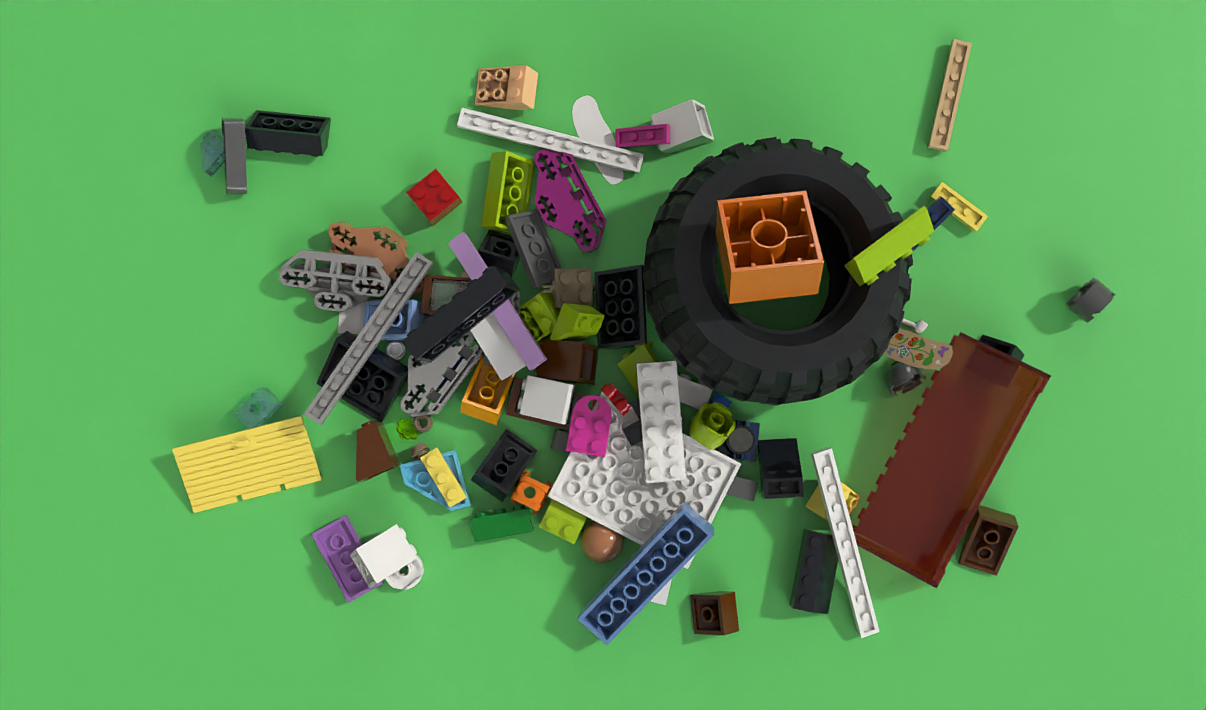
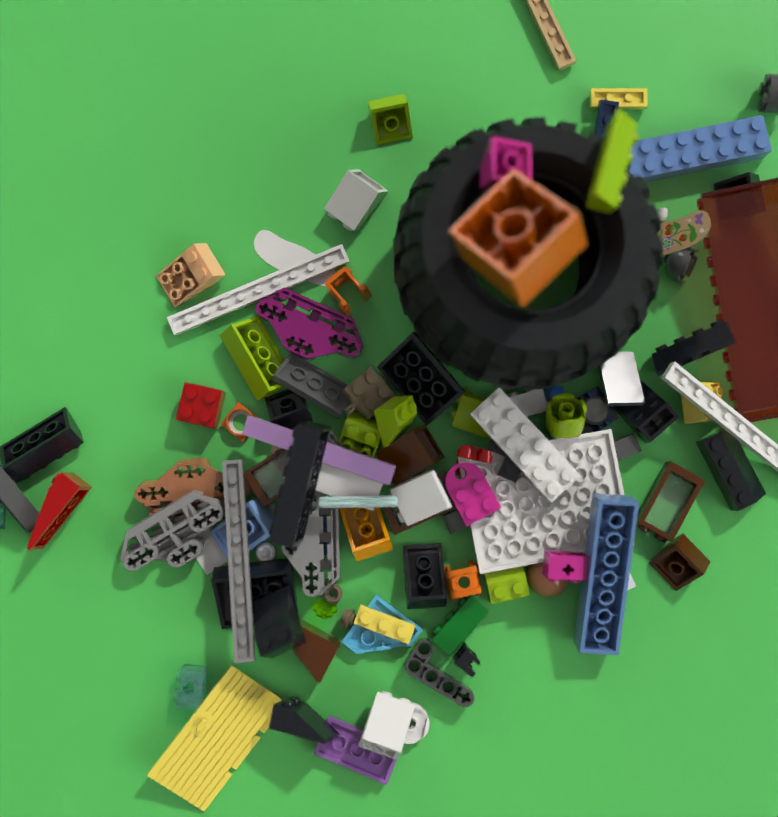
camera: 40 degrees left, 0 degrees up
dark pink plate [615,124,670,148] -> none
none -> red slope [27,472,92,550]
none -> orange piece [220,402,260,442]
none -> black slope [254,586,306,658]
none -> black slope [269,696,339,744]
none -> light aqua axle [319,496,398,508]
none -> orange piece [325,267,372,316]
none -> lime slope [368,94,413,145]
none -> dark grey beam [405,638,474,707]
none -> black hinge [453,642,480,678]
none -> dark pink slope [480,137,532,190]
none -> dark pink brick [542,551,589,583]
none -> tile [598,352,645,406]
none -> medium blue brick [629,115,772,183]
none -> window [636,461,705,543]
none -> black wedge [652,319,737,376]

